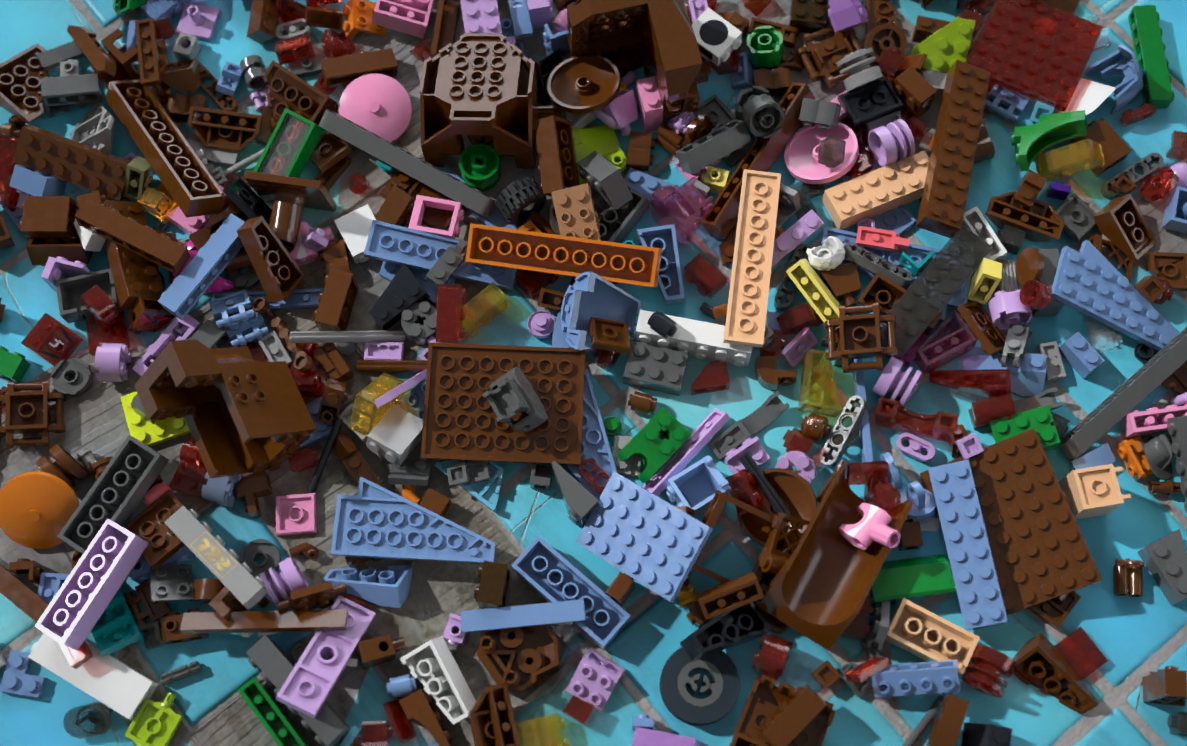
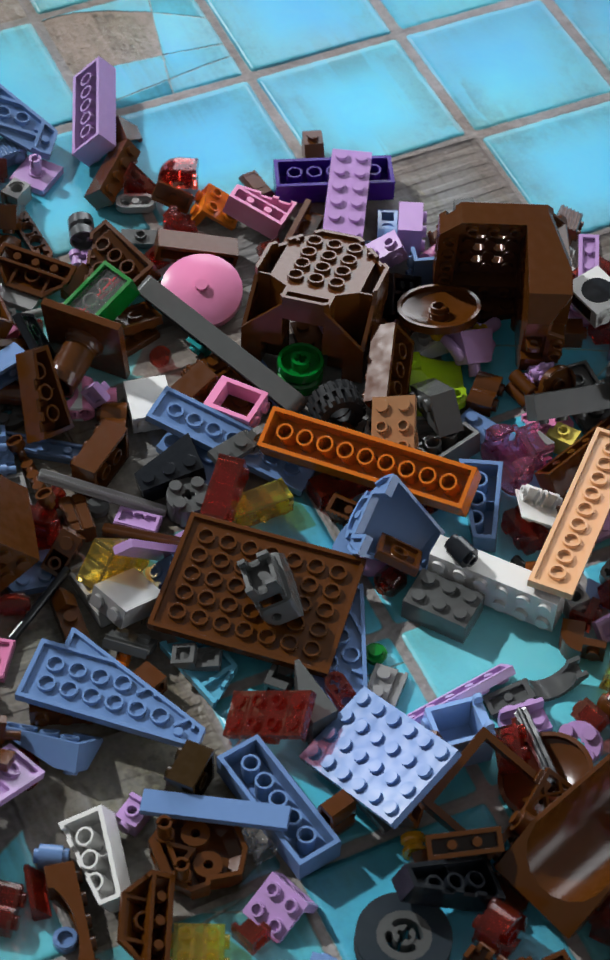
camera: 10 degrees right, 20 degrees down
medium blue slope [215,62,242,97] -> none
clear red brick [274,33,314,65] -> none
reddish brown torso [357,634,406,670] -> none
lavender plate [527,310,555,339] -> none
green brick [616,407,692,483] -> none
reddish brown brick [628,391,657,414] -> none
bright pink brick [636,76,663,132] -> none
clear red slope [690,360,730,395] -> none
none -> clear red plate [223,690,317,745]
none -> lavender brick [366,230,409,268]
none -> white hinge [515,484,563,529]

